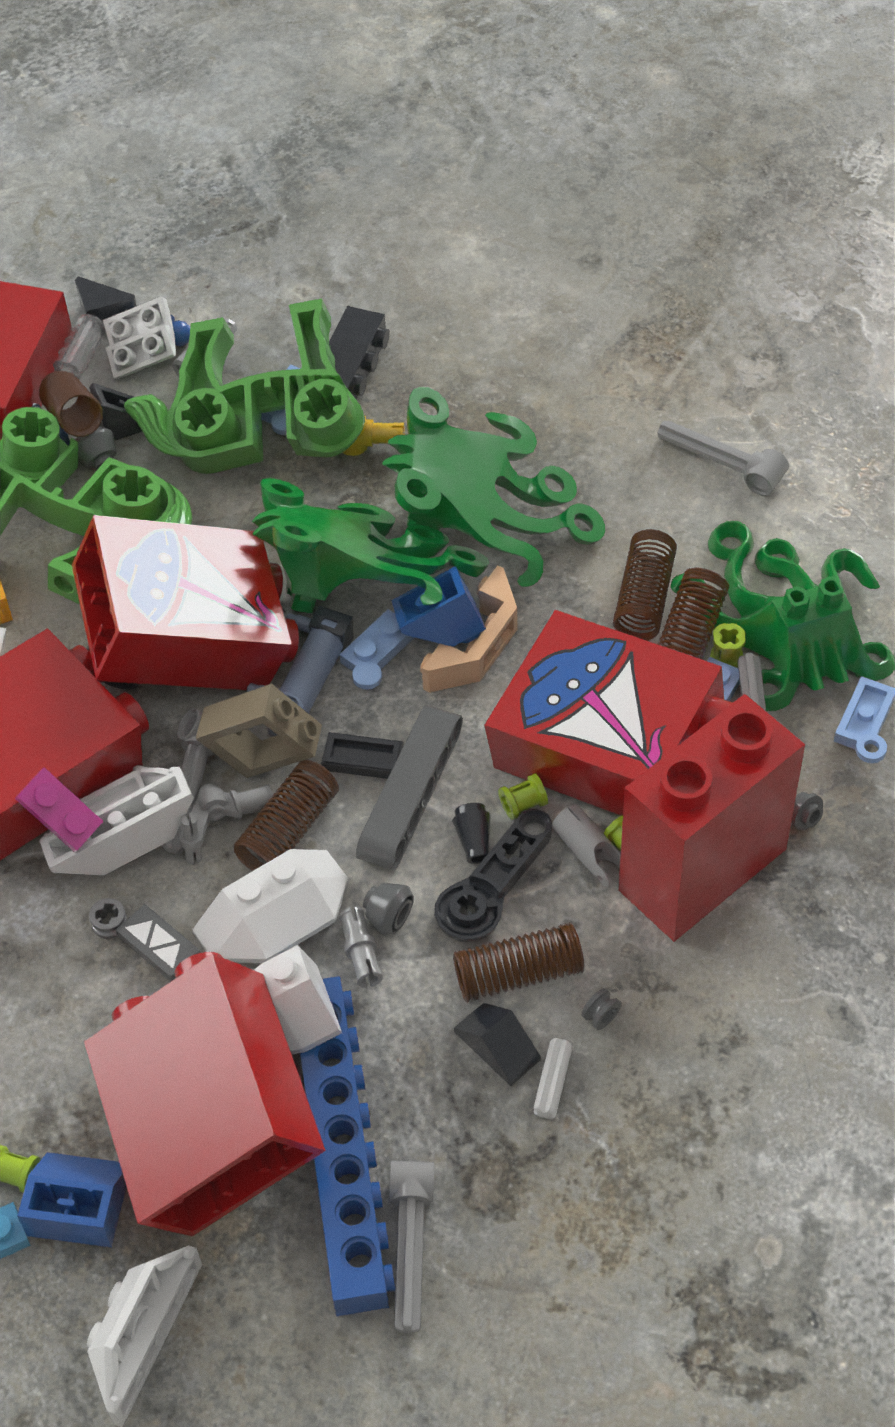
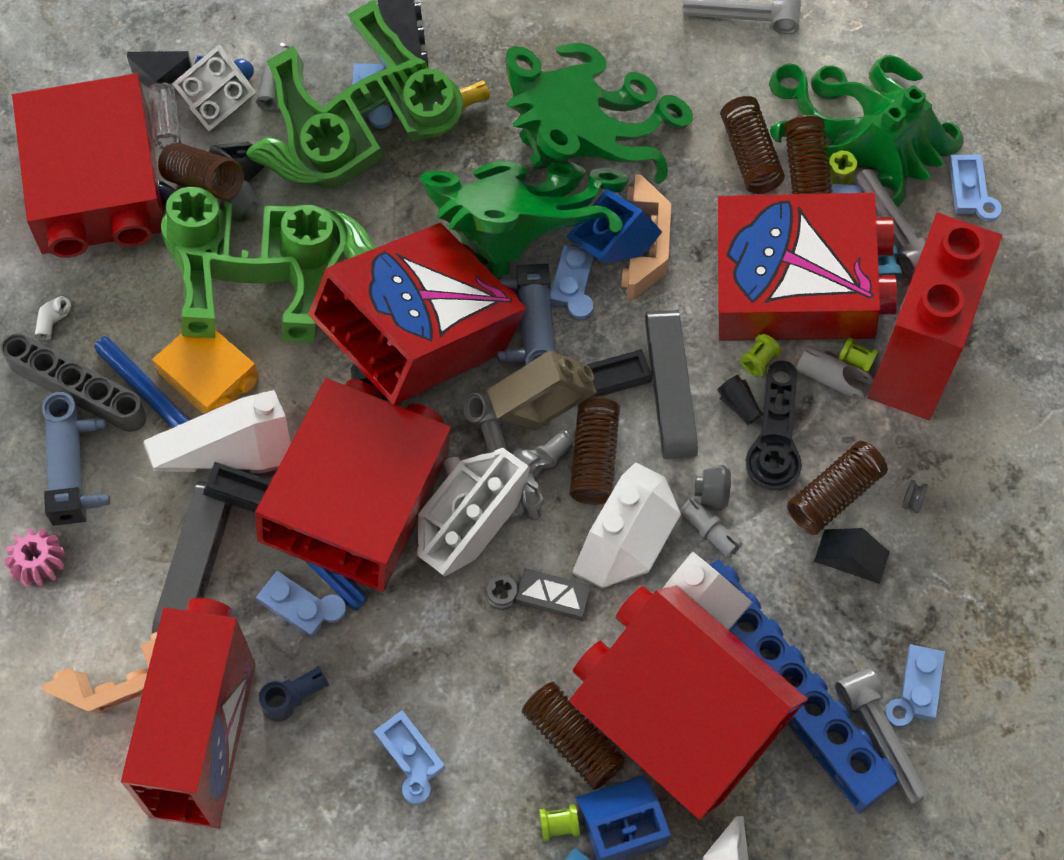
camera: 30 degrees left, 10 degrees up
dark pink plate [15,767,104,852] -> none
white axle [534,1038,572,1119] -> none
none -> reddish brown piece [522,682,626,790]
none -> light blue hinge [884,644,945,728]

